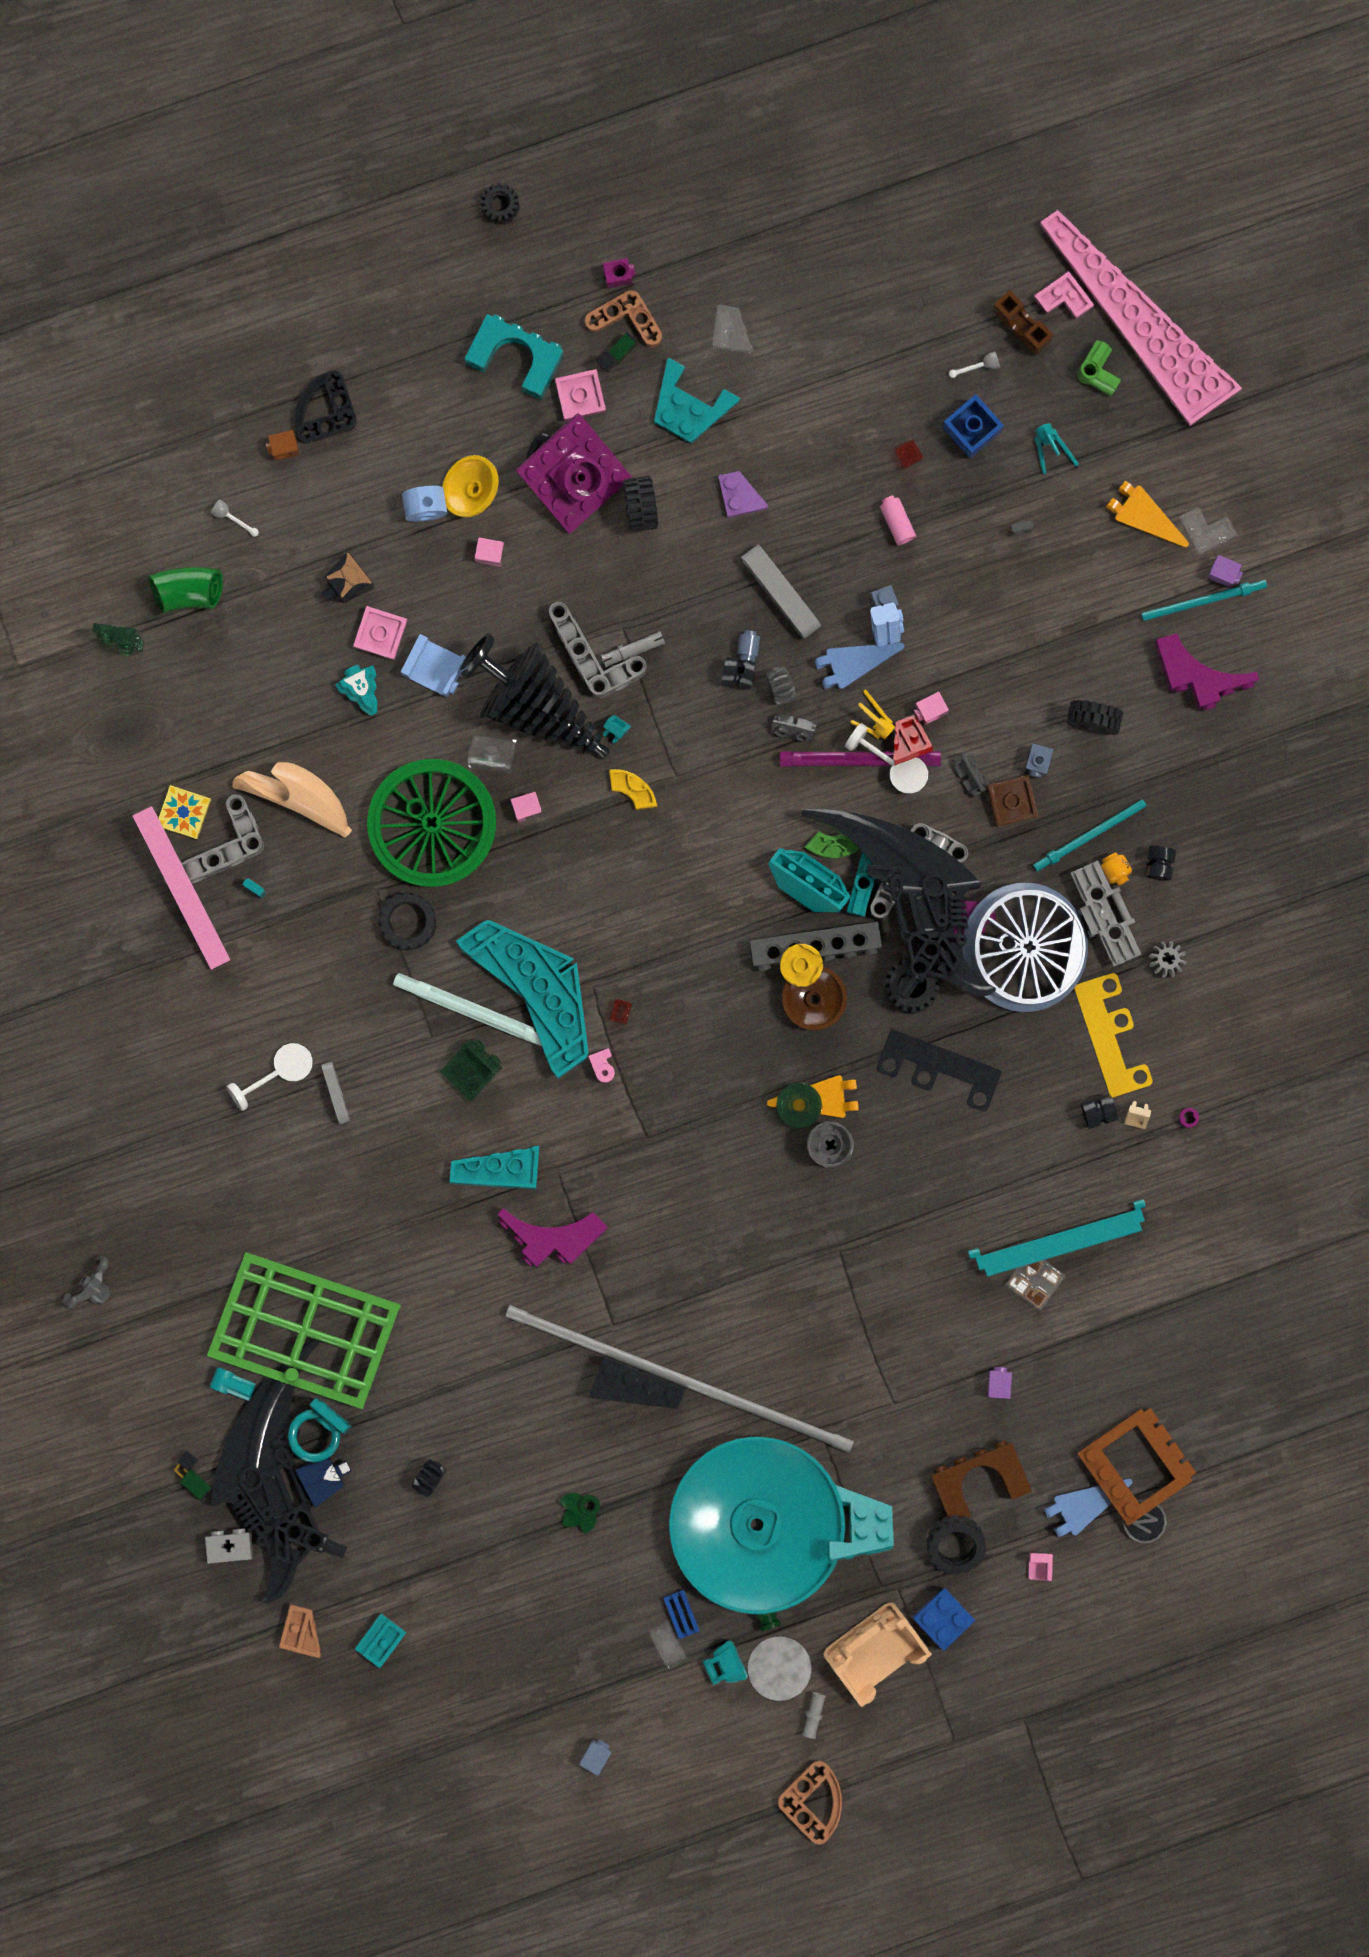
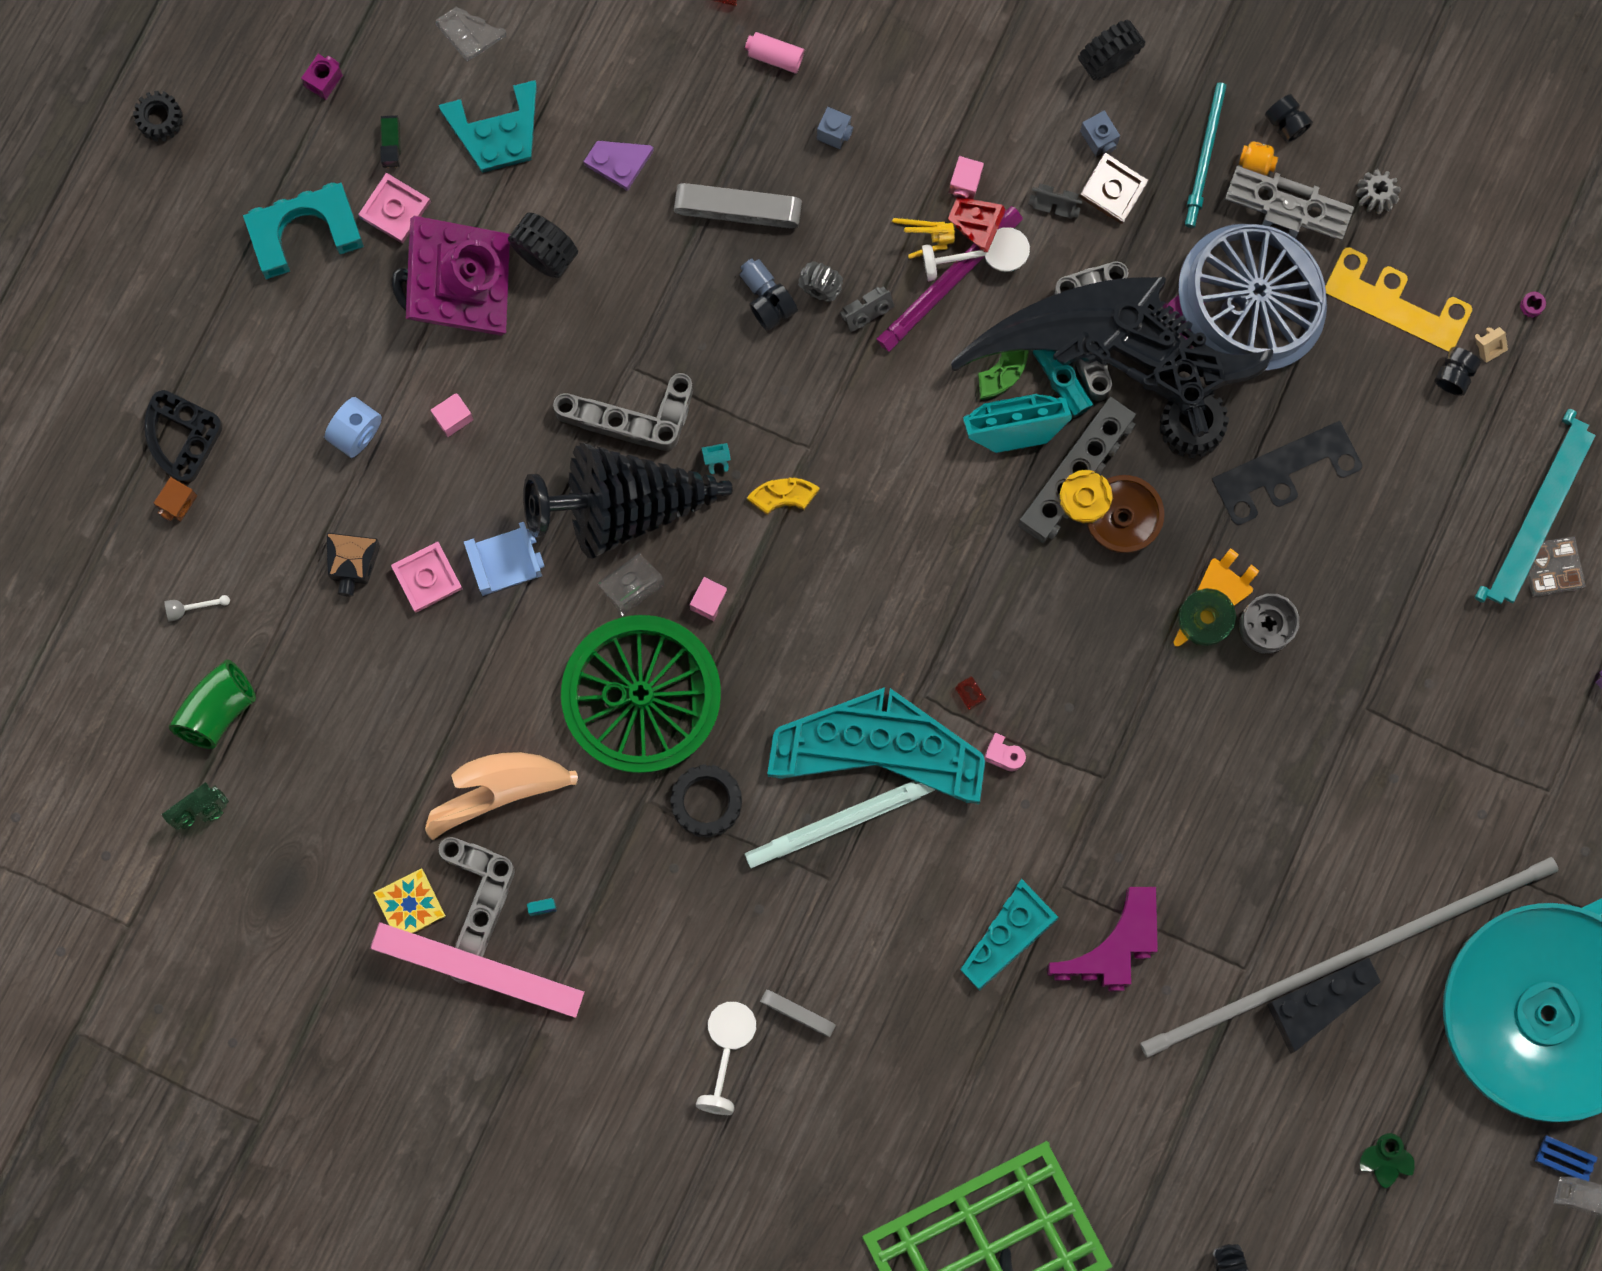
camera: 50 degrees left, 5 degrees down
teal rock [335,665,378,716] -> none
clear green plate [440,1039,503,1101] -> none
yellow dish [442,455,499,518] -> none
nougat beam [585,291,662,348] -> none
light grey pin [600,631,665,668] -> none
medium blue flag [814,643,904,689] -> none
light blue brick [870,603,904,647] -> none

